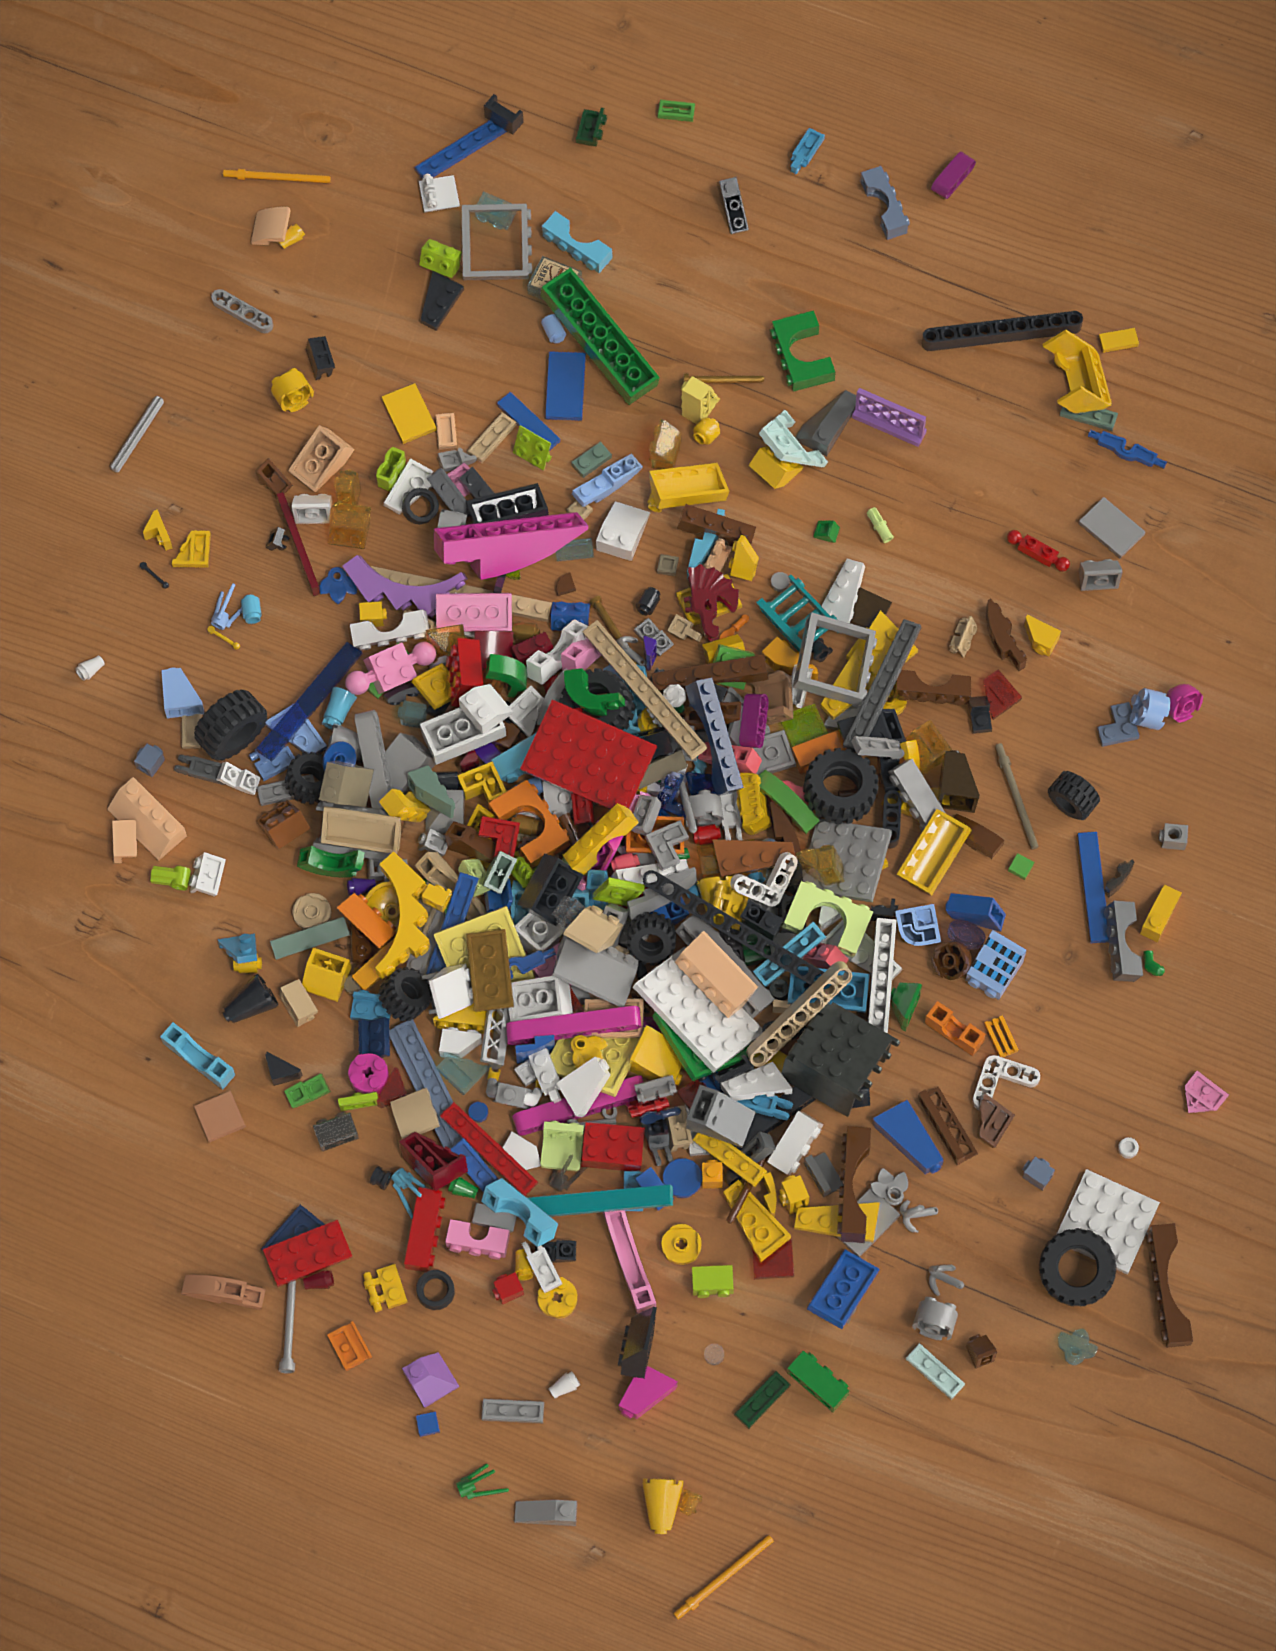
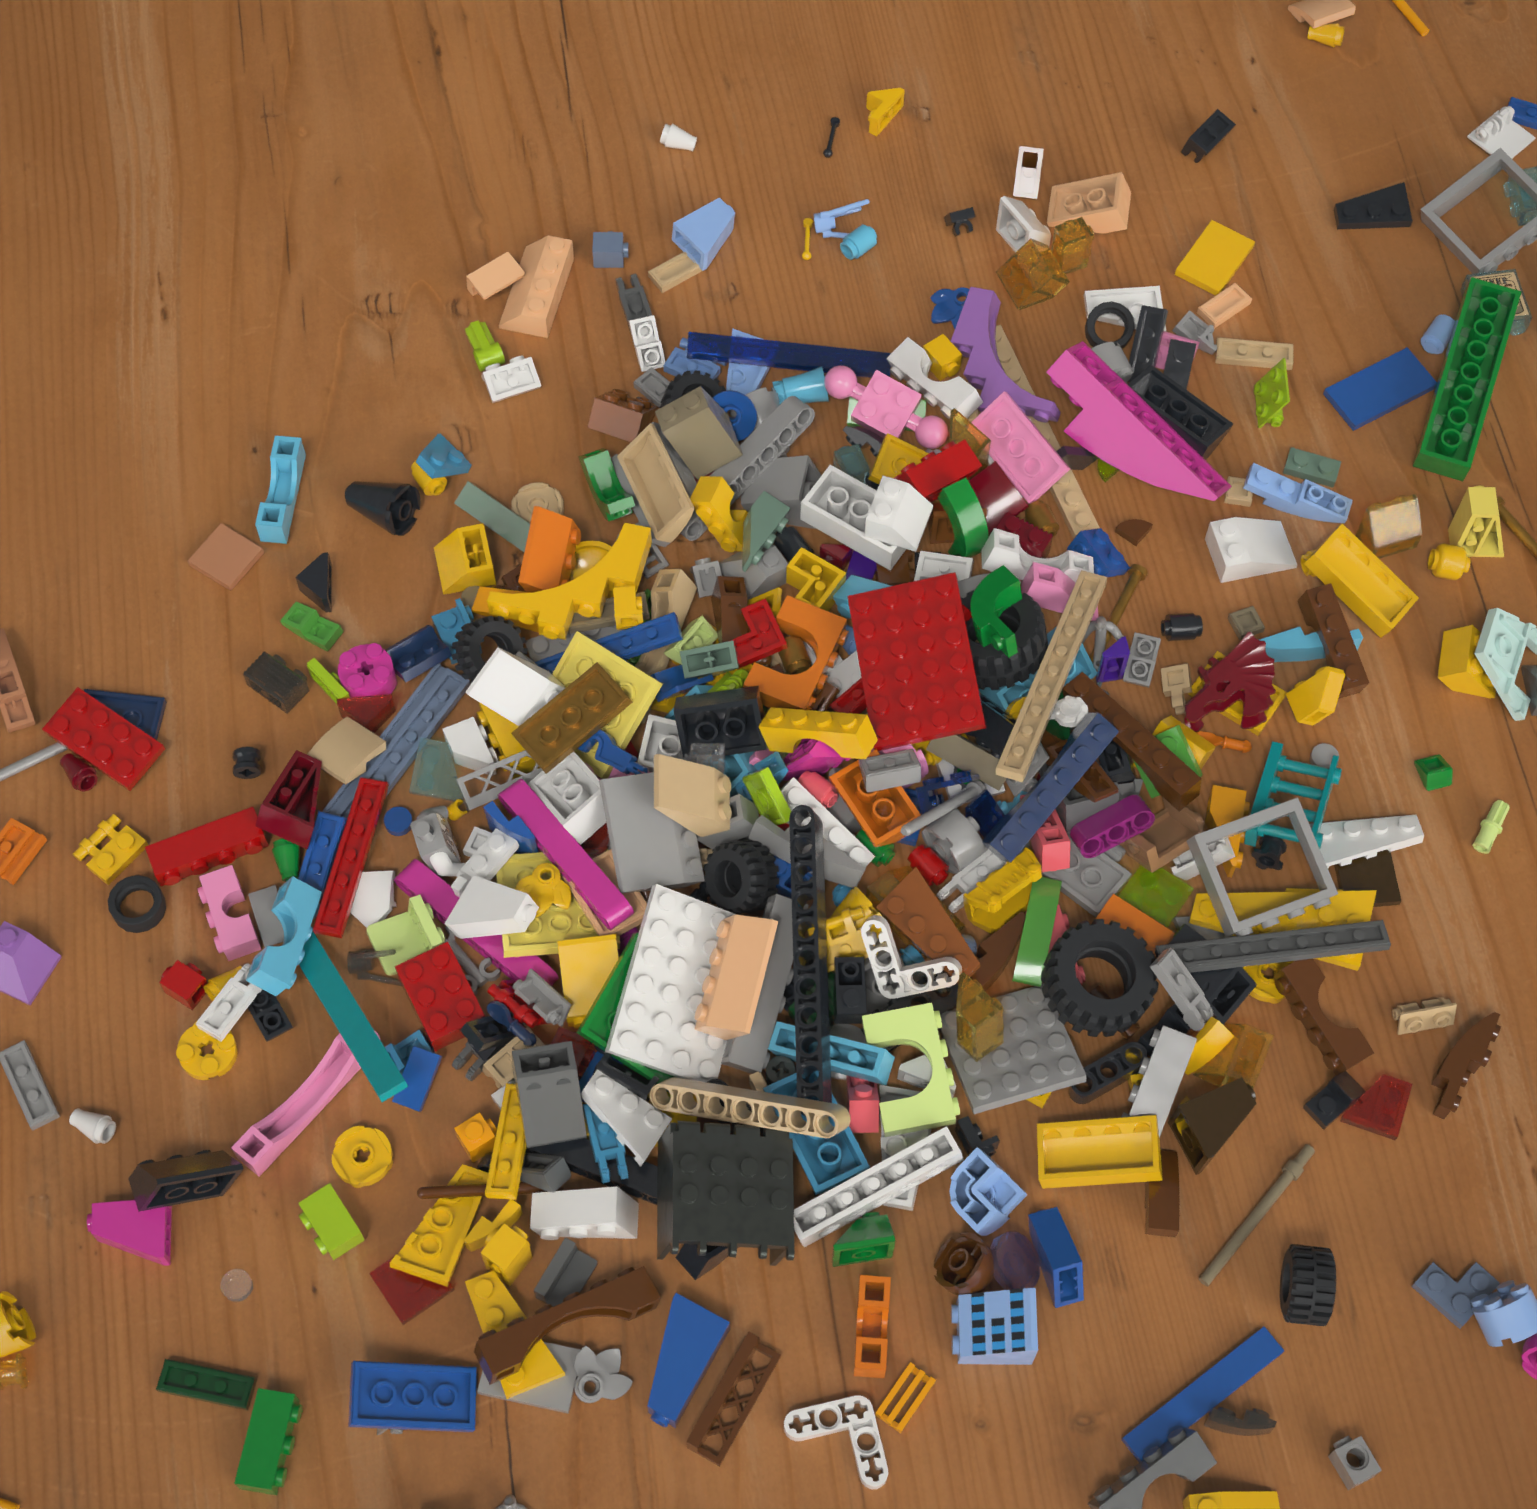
camera: 55 degrees right, 5 degrees down
light grey axle [110,396,164,473] -> none
yellow wing [172,531,211,568] -> none
black tyre [194,689,267,761] -> none
light grey beam [212,289,273,333] -> none
yellow brick [271,368,314,412] -> none
dark red tile [277,492,320,596] -> none
tan hinge [279,979,318,1027] -> none
dark purple cone [347,878,376,896] -> none
lime brick [376,447,406,492] -> none
medium azure plant [391,1168,429,1219] -> none
lime brick [419,239,462,278] -> none
blue tile [497,392,560,451] -> none
clear light blue tile [556,538,594,561] -> none
light grey plate [645,821,689,871] -> none
blue tile [663,1158,702,1198] -> none
light nougat hinge [703,538,732,572] -> none
light grey piece [900,1200,938,1233] -> none
reddish brown wing [977,1093,1015,1148] -> none
bright green tile [1008,853,1035,880] -> none
yellow slope [1024,614,1061,657] -> none

